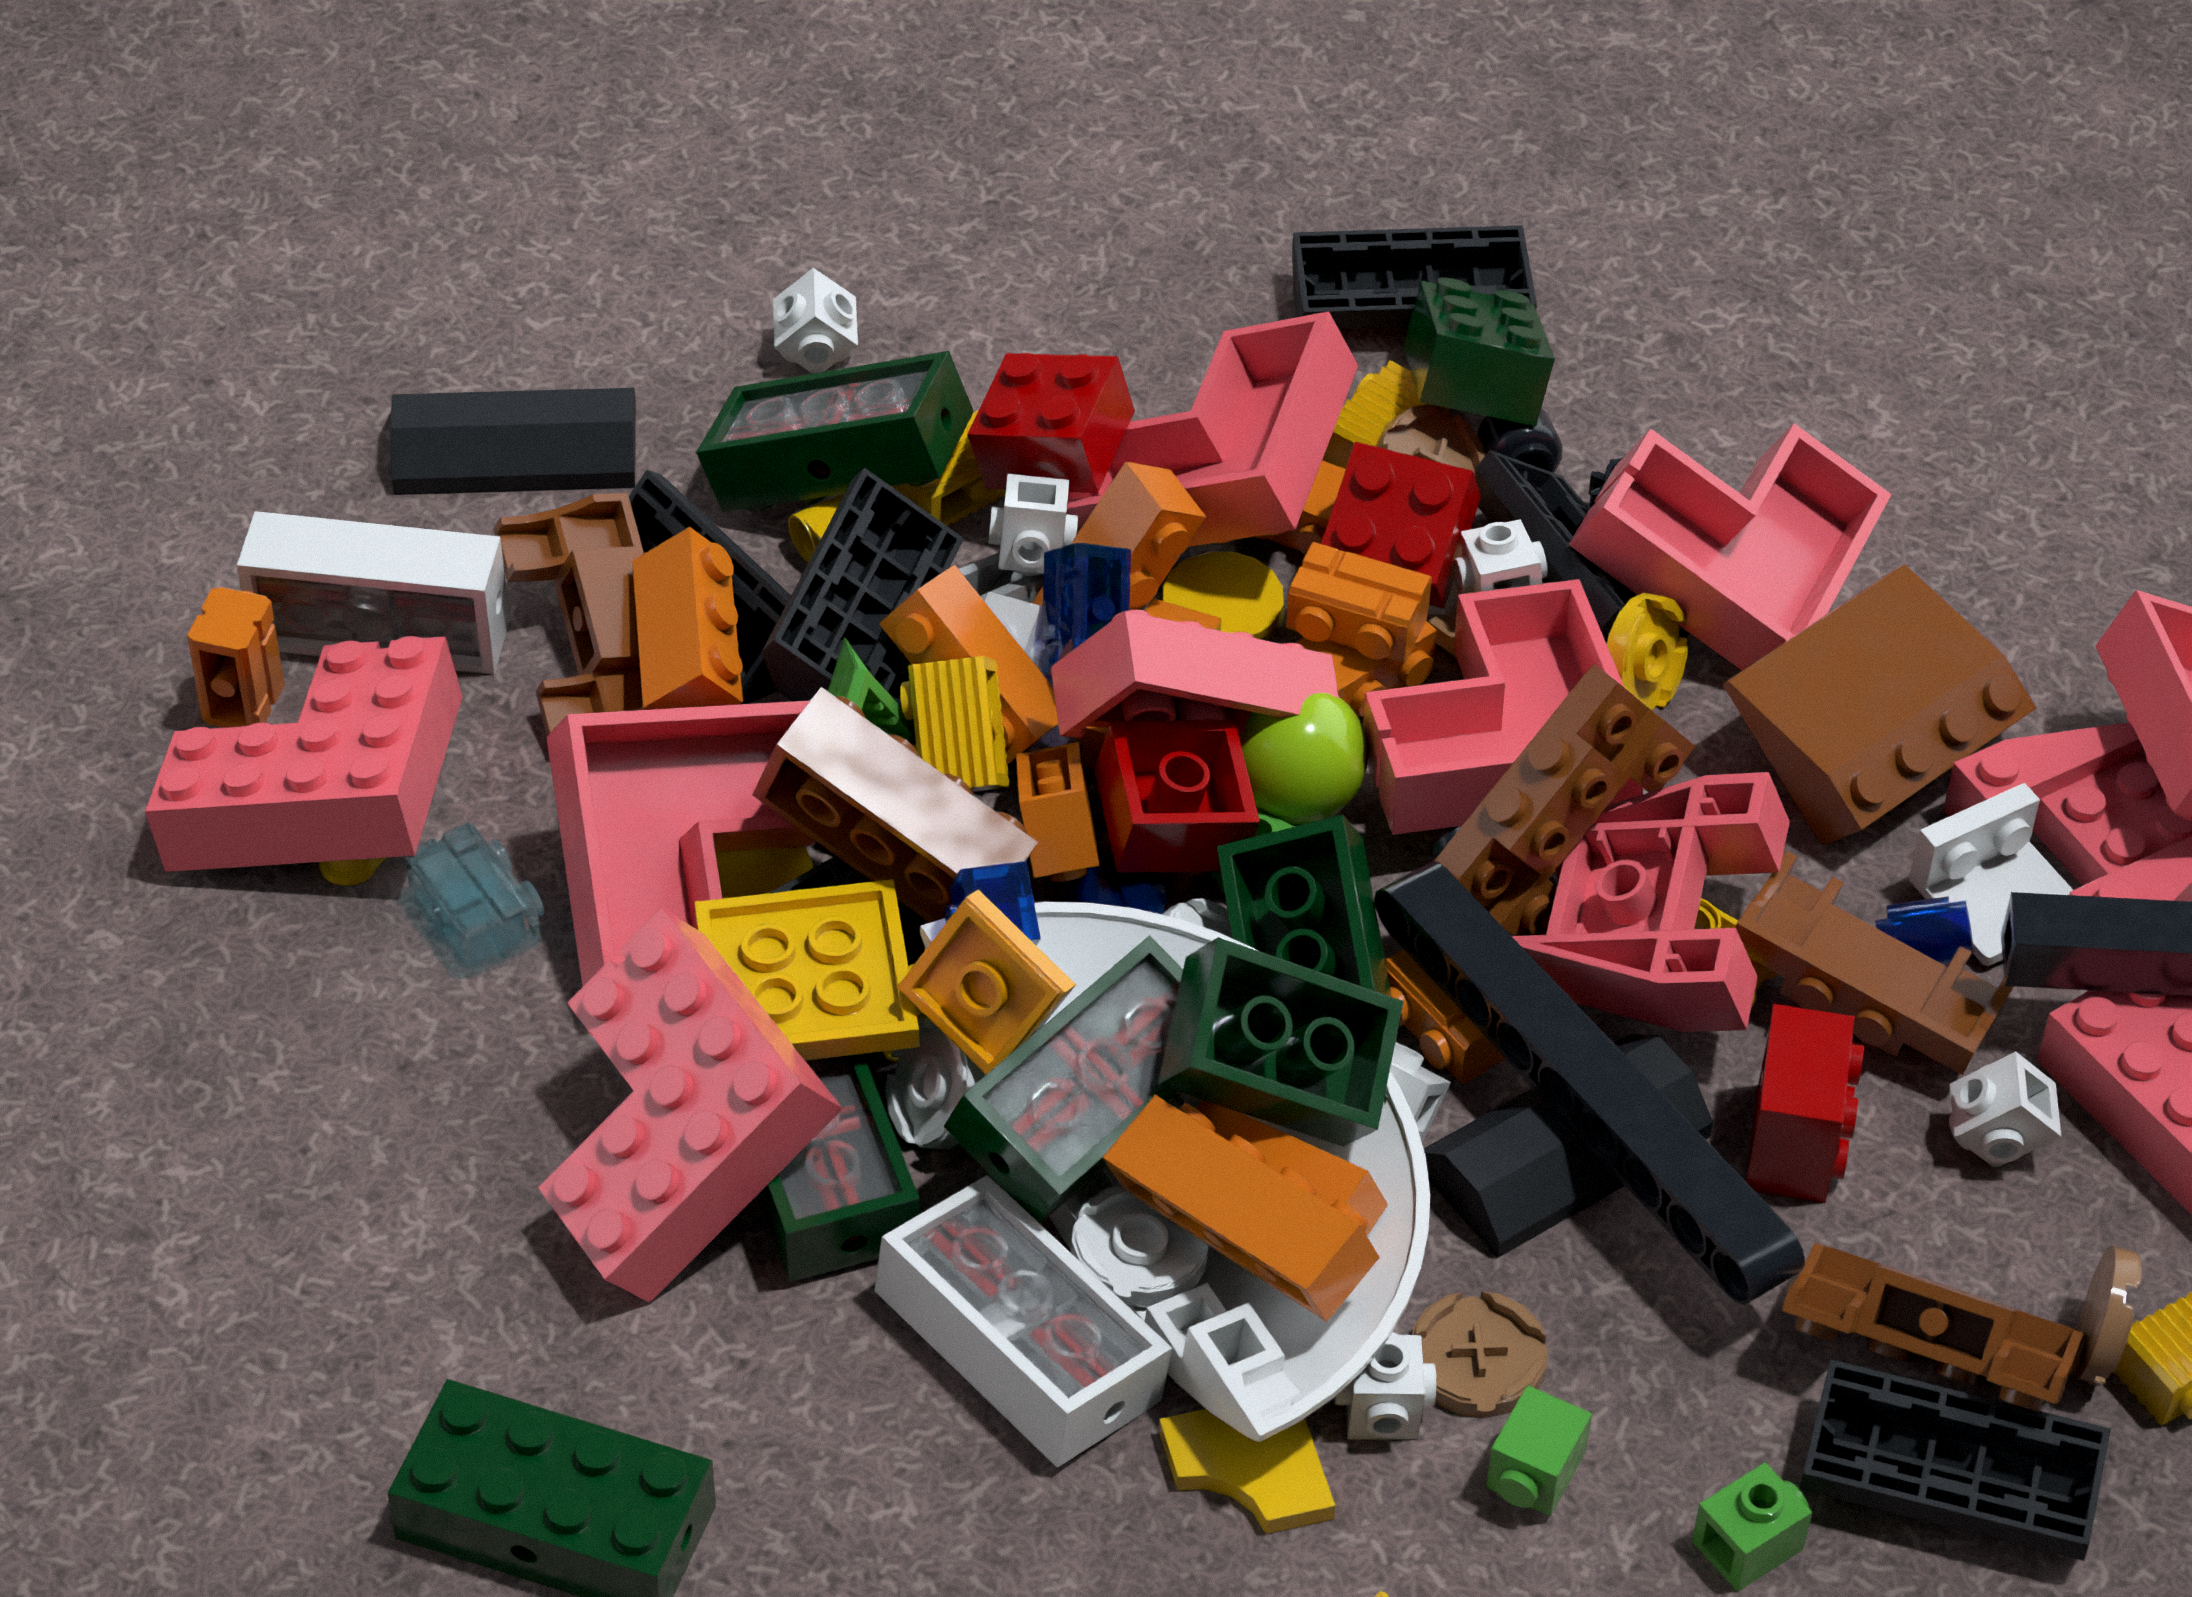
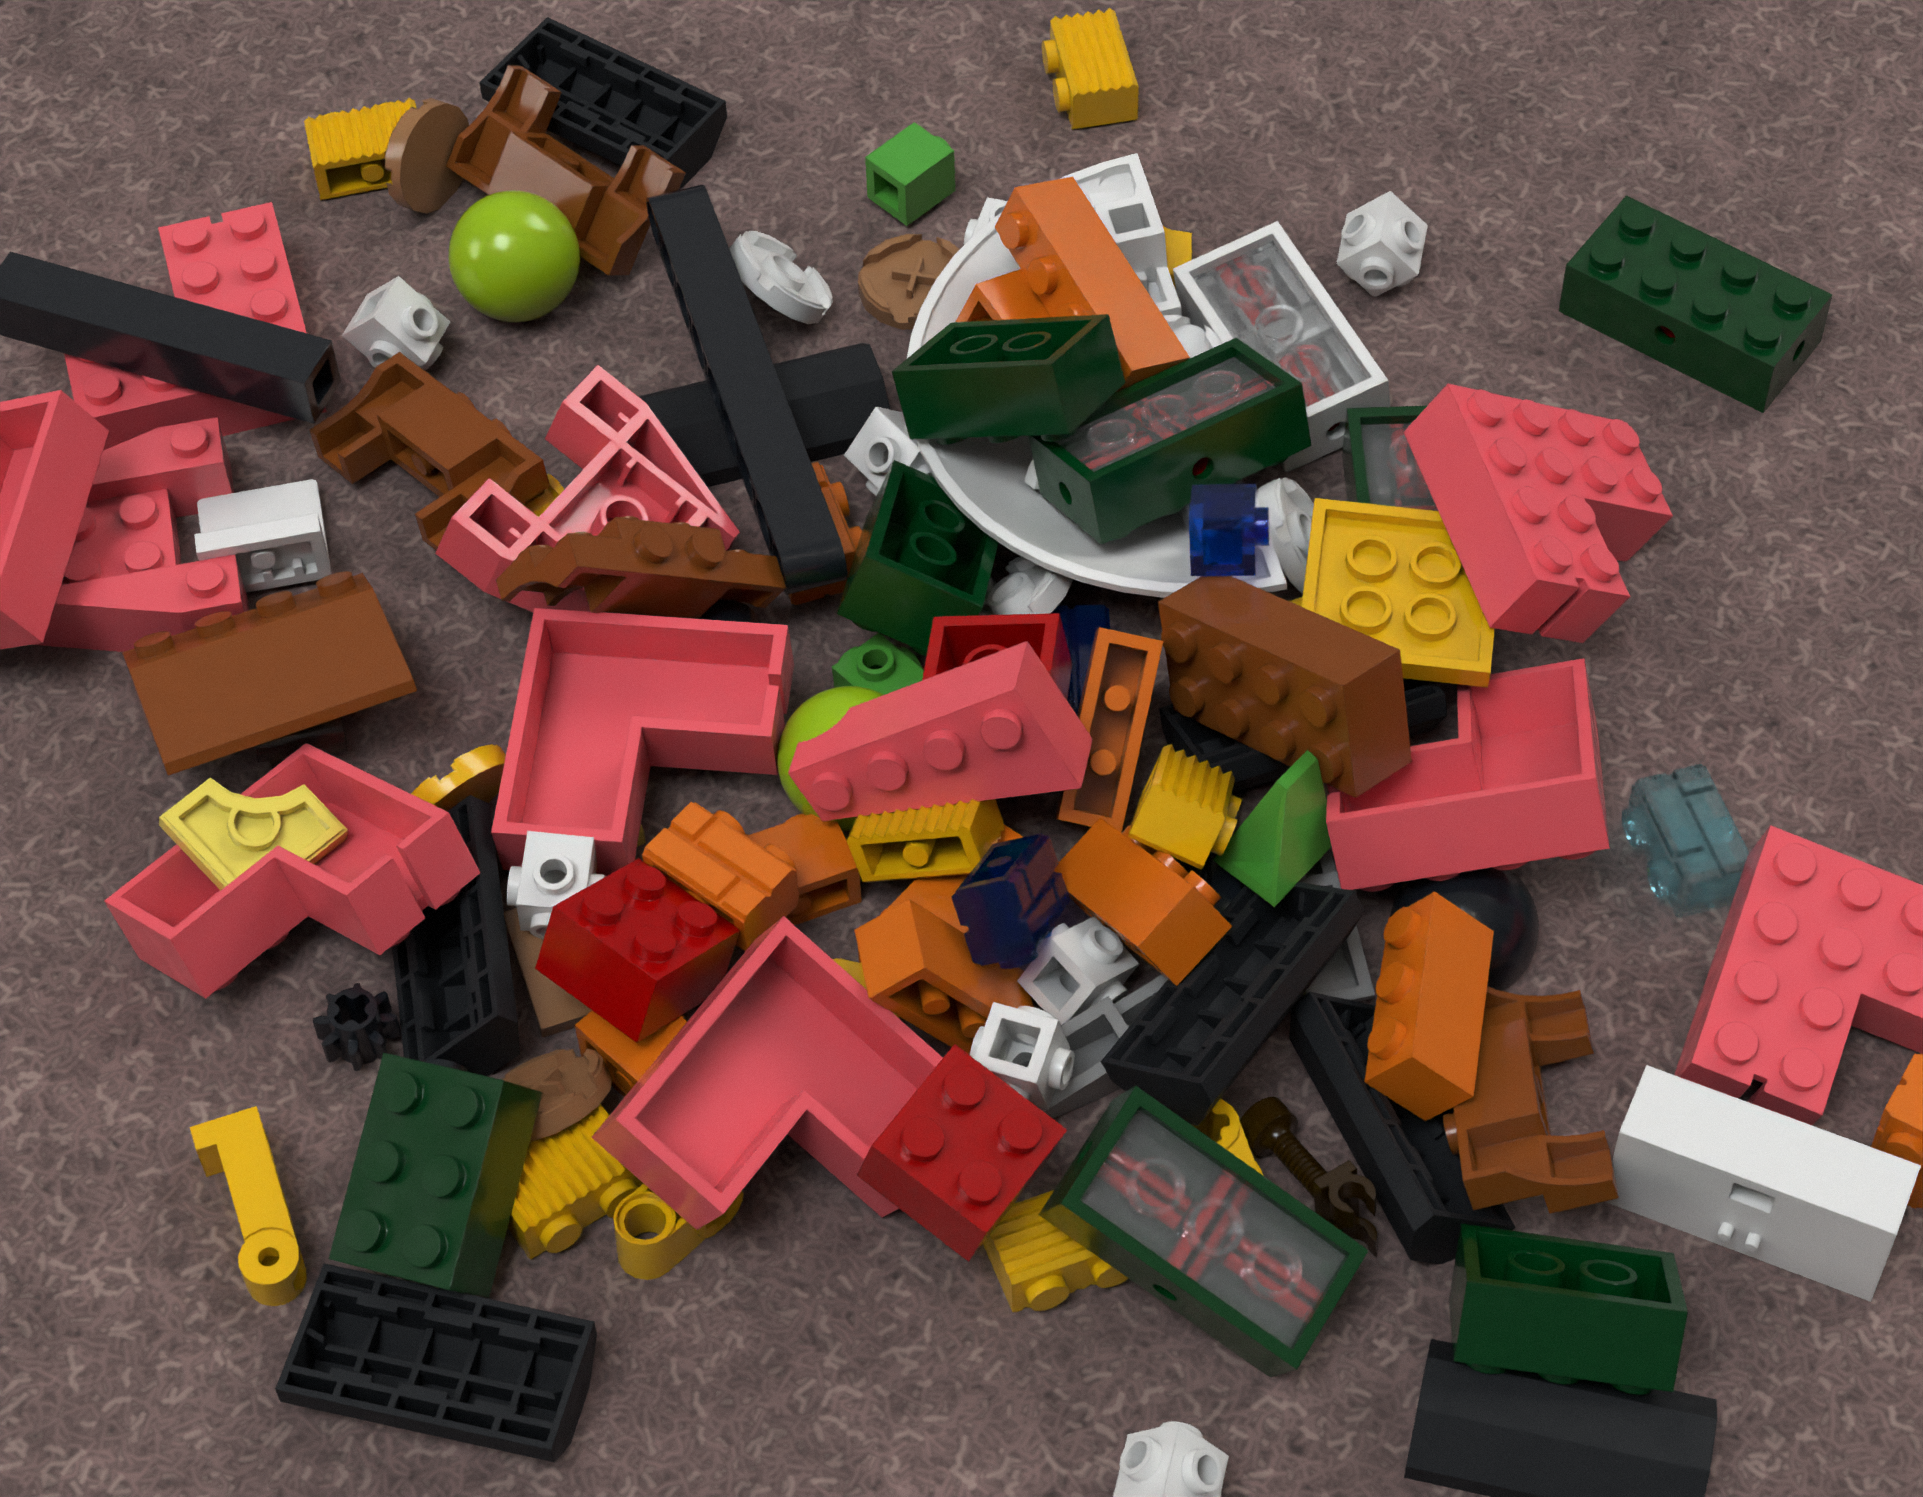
camera: 160 degrees left, 5 degrees up
light orange tile [897,890,1076,1074] -> none
bright green brick [1692,1462,1812,1592] -> none
red brick [1746,1004,1864,1203] -> none
clear blue brick [1875,896,1974,963] -> none
none -> light yellow tile [159,778,348,891]
none -> yellow leg [190,1106,307,1306]
none -> lime piece [448,190,580,322]
none -> white tile [729,231,833,324]
none -> dark brown bar [1240,1097,1378,1257]
none -> white brick [1336,191,1428,296]
none -> dark green brick [1449,1224,1688,1394]

